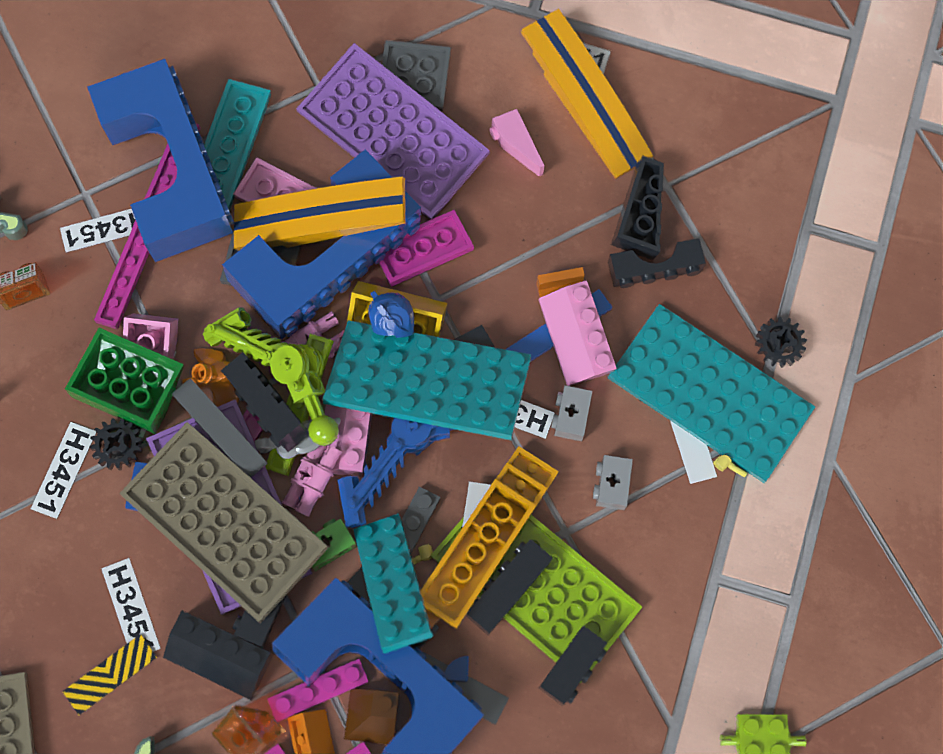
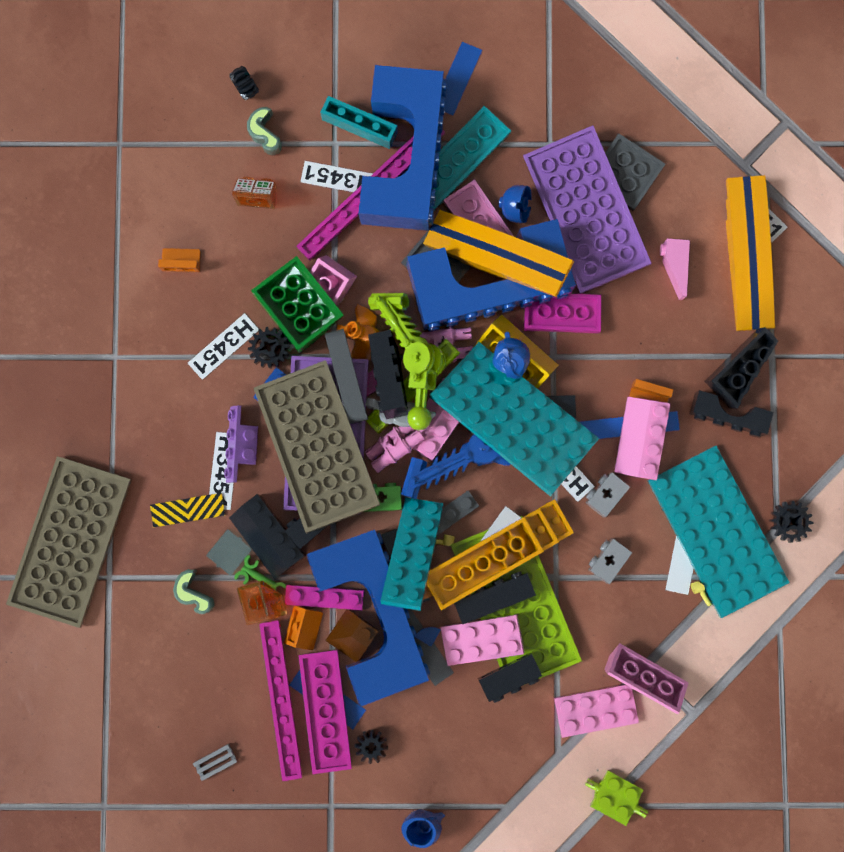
camera: 30 degrees right, 10 degrees up
none -> clear light blue piece [206,529,252,576]
none -> medium lavender bracket [224,405,258,483]
none -> bright green bar [234,555,286,597]
none -> teal brick [320,96,398,149]
none -> bright pink plate [440,614,525,666]
none -> blue sticker [445,42,482,116]
none -> blue cylinder [499,185,532,223]
none -> bright pink plate [554,684,639,738]
none -> bright pink slope [604,643,688,714]

